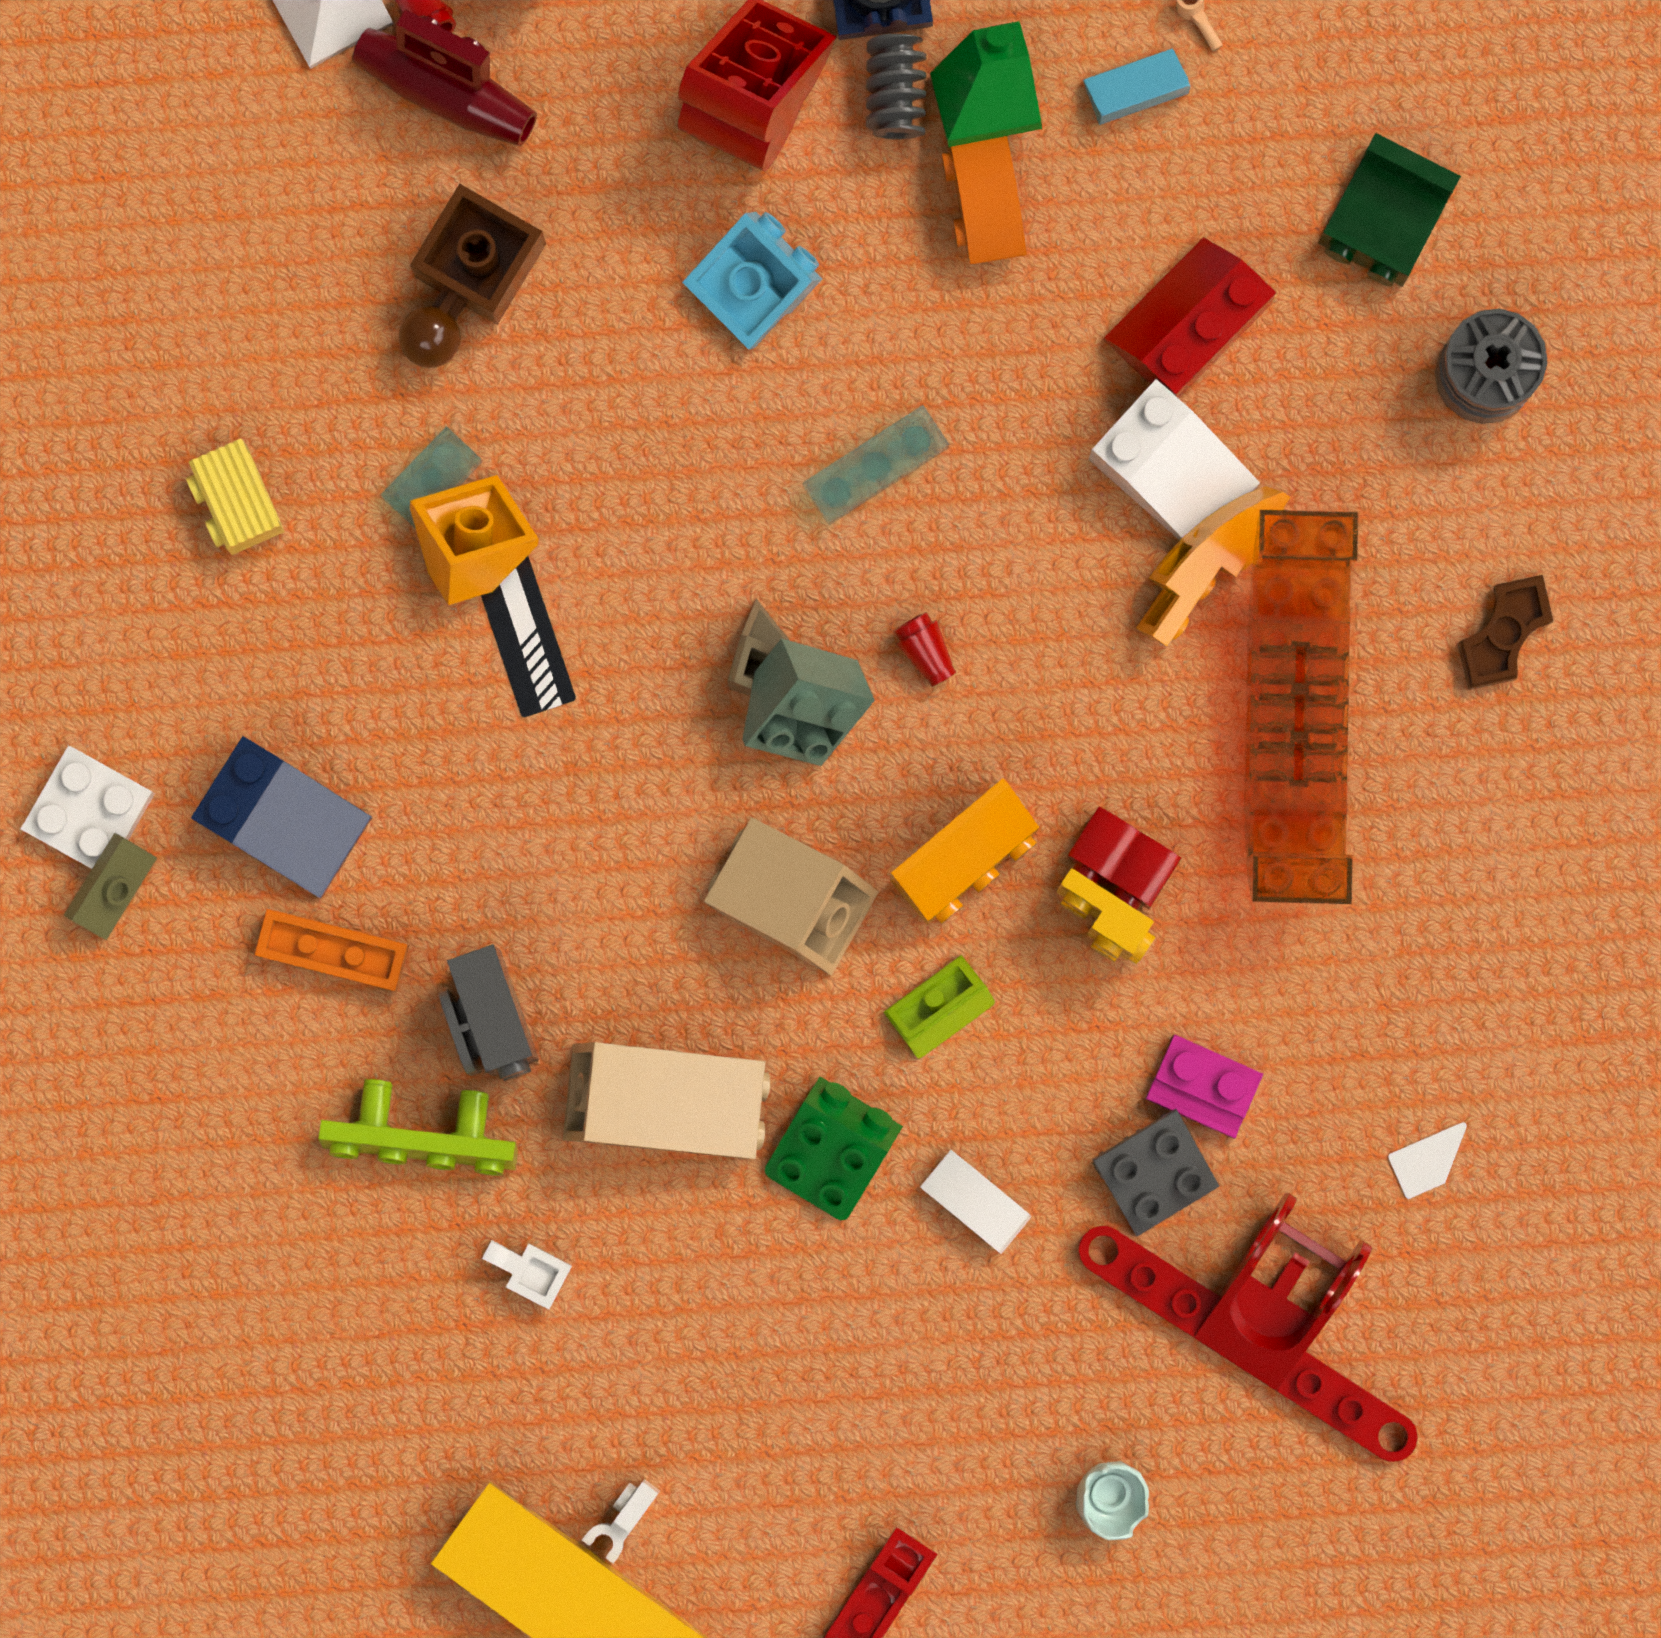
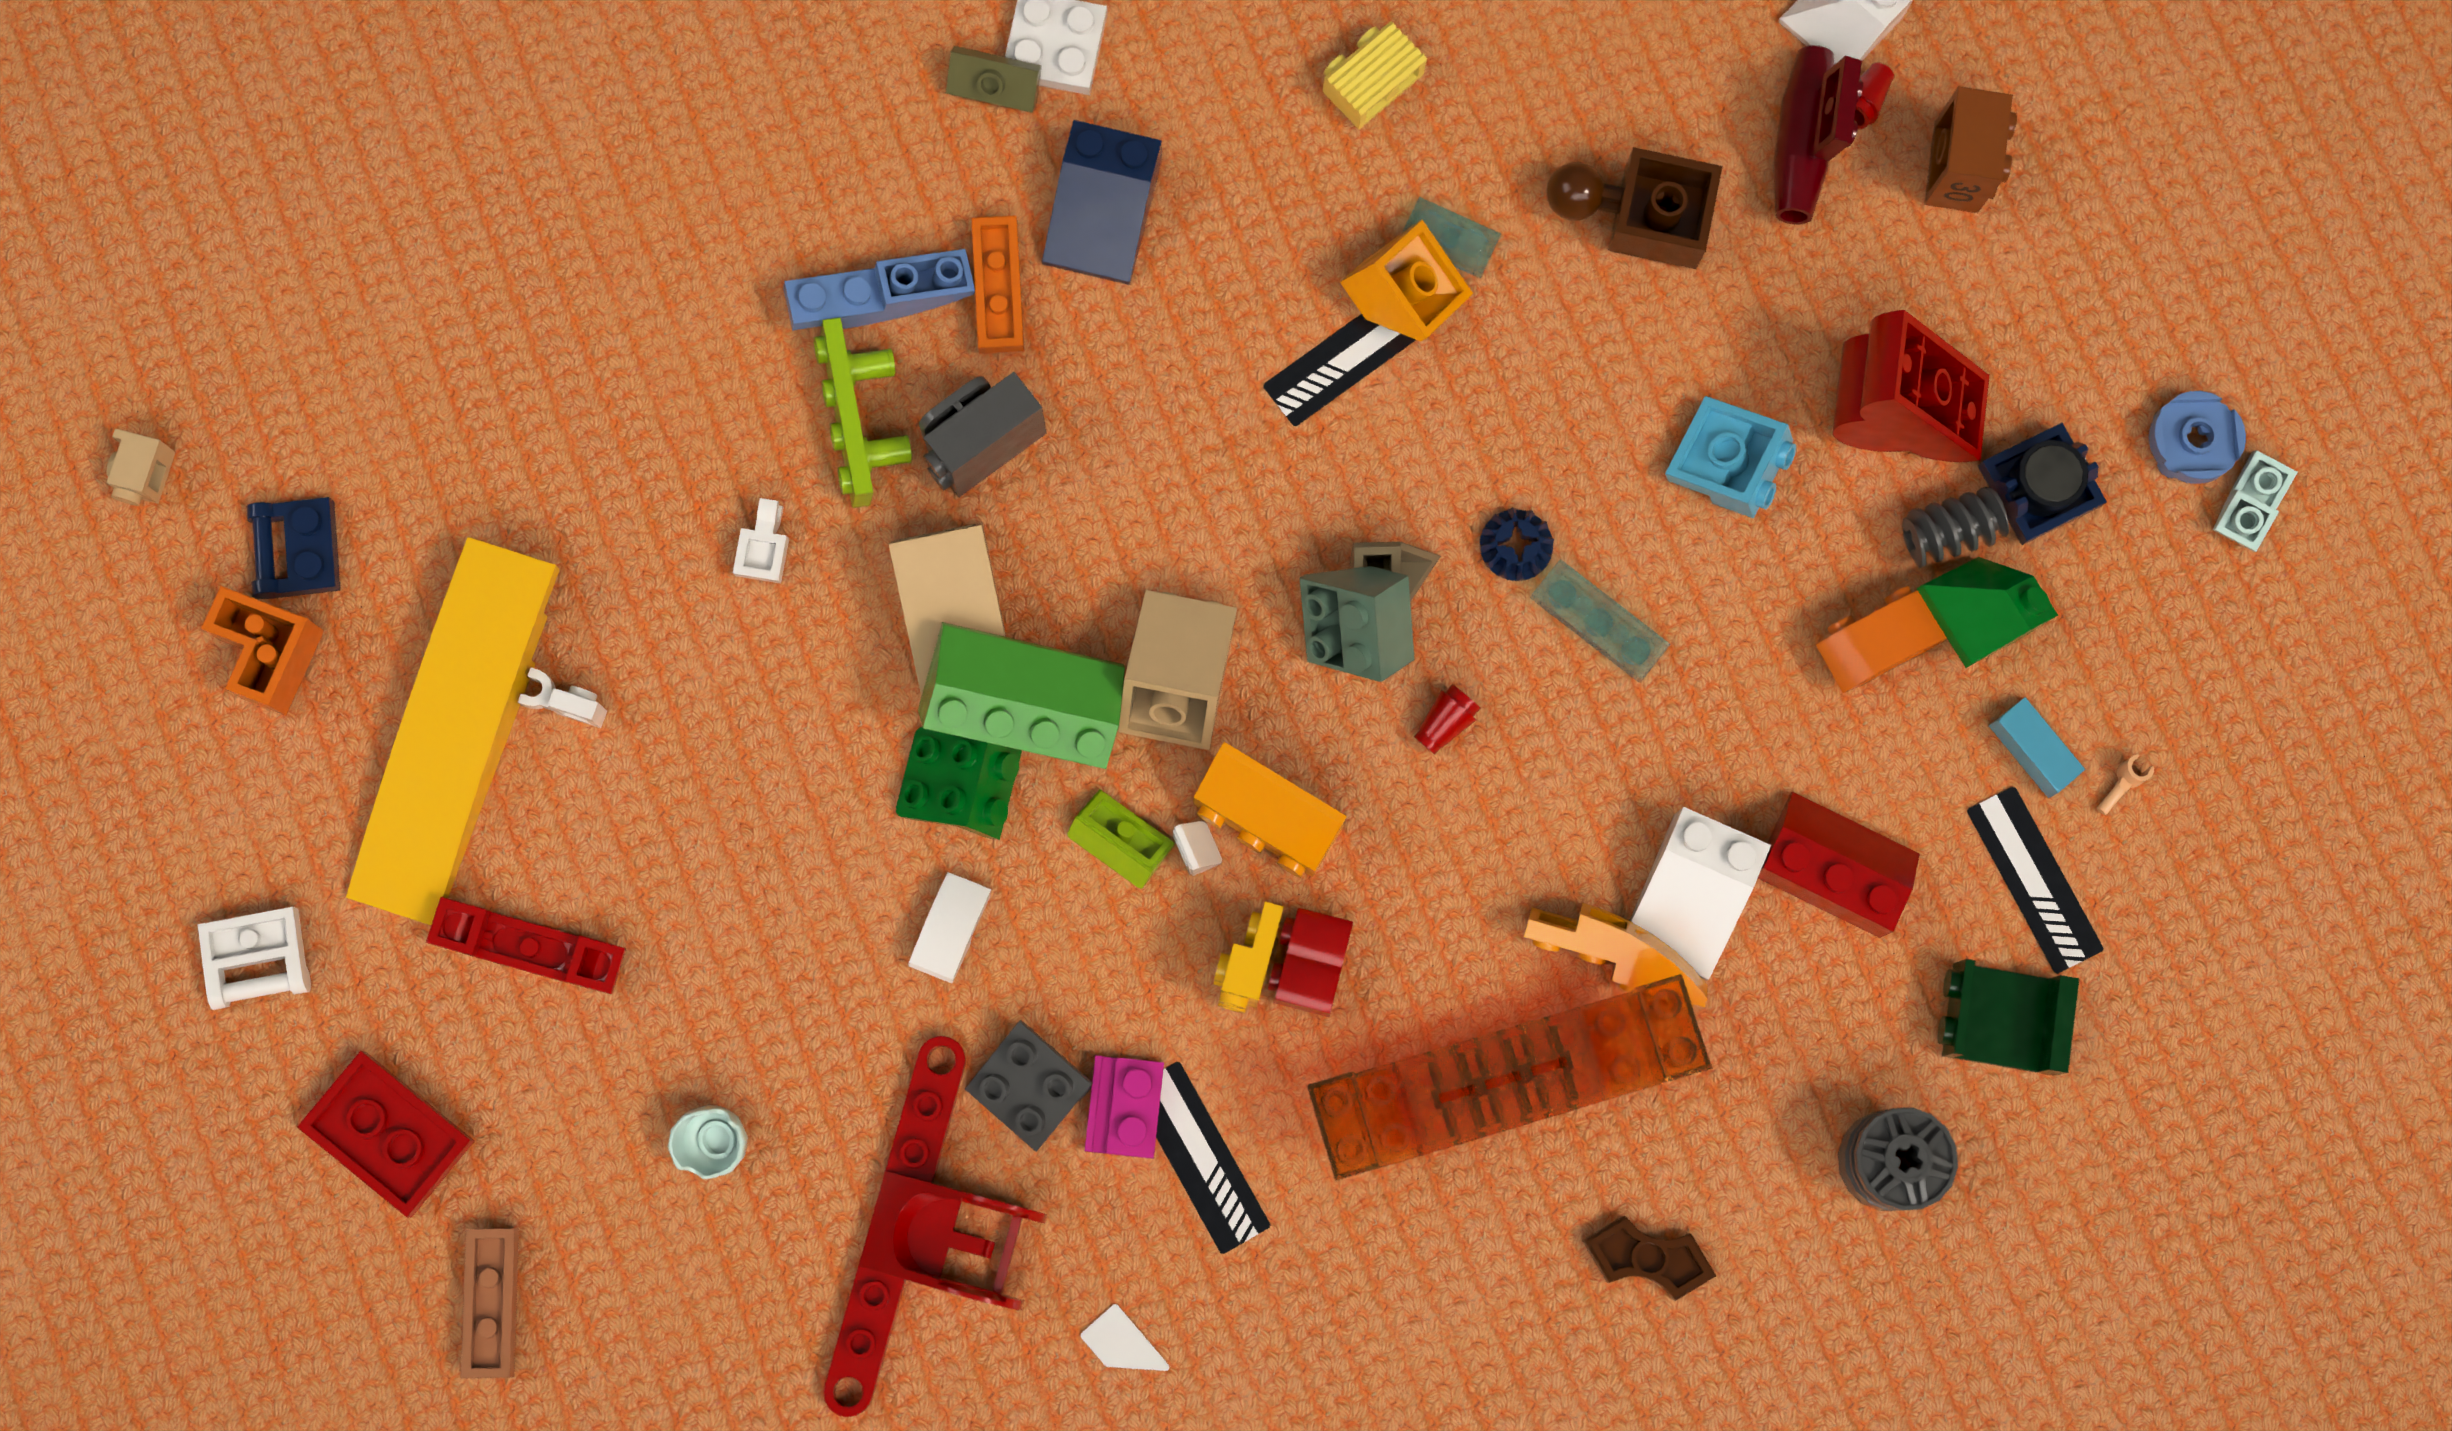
camera: 65 degrees right, 5 degrees down
none -> medium blue slope [783,249,975,330]
none -> bright green slope [918,622,1125,769]
none -> black sticker [1156,1062,1270,1254]
none -> white slope [1173,821,1222,876]
none -> dark blue gear [1480,507,1554,581]
none -> black sticker [1967,787,2104,974]

